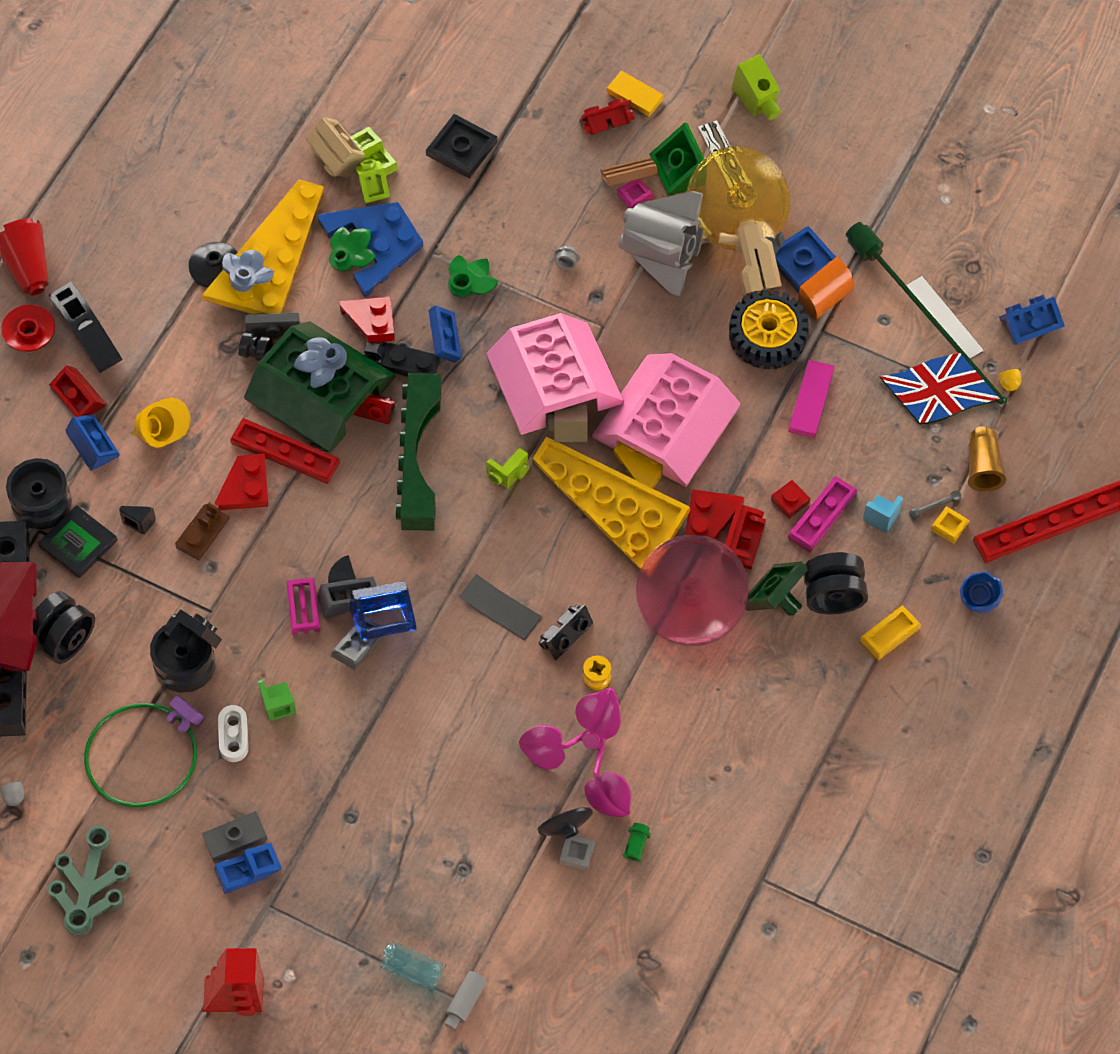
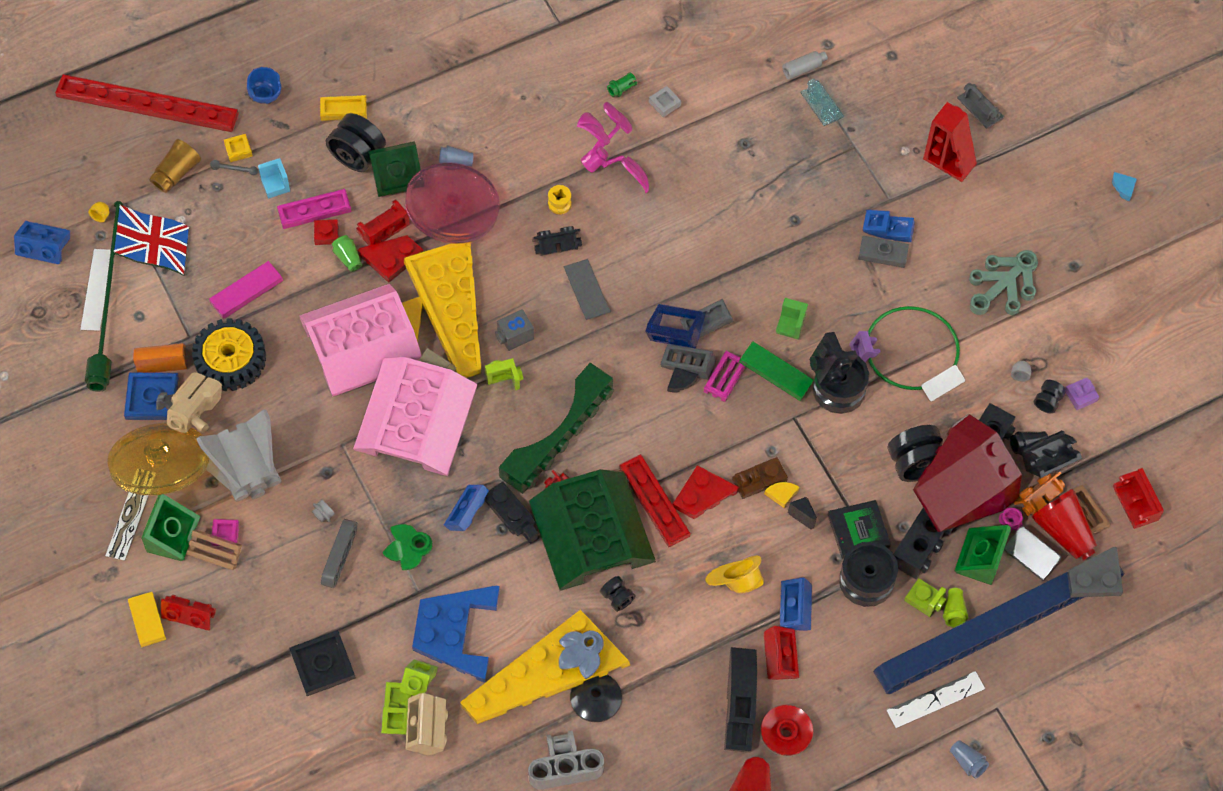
camera: 145 degrees left, 0 degrees up
white plate [218,705,248,762] -> none
dark grey plate [245,313,300,338] -> none
sand blue plate [294,337,347,388] -> none
green plate [329,227,376,272] -> none
wing [339,297,395,343] -> none
black dish [537,807,593,839] -> none
lime torso [731,54,782,120] -> none
none -> dark grey beam [321,519,358,589]
none -> bright green cone [332,235,362,272]
none -> sand blue cone [439,145,473,168]
none -> dark grey brick [495,309,534,351]
none -> light grey piece [528,730,604,789]
none -> green tile [739,341,814,401]
none -> yellow tile [764,482,800,508]
none -> white sticker [921,365,965,401]

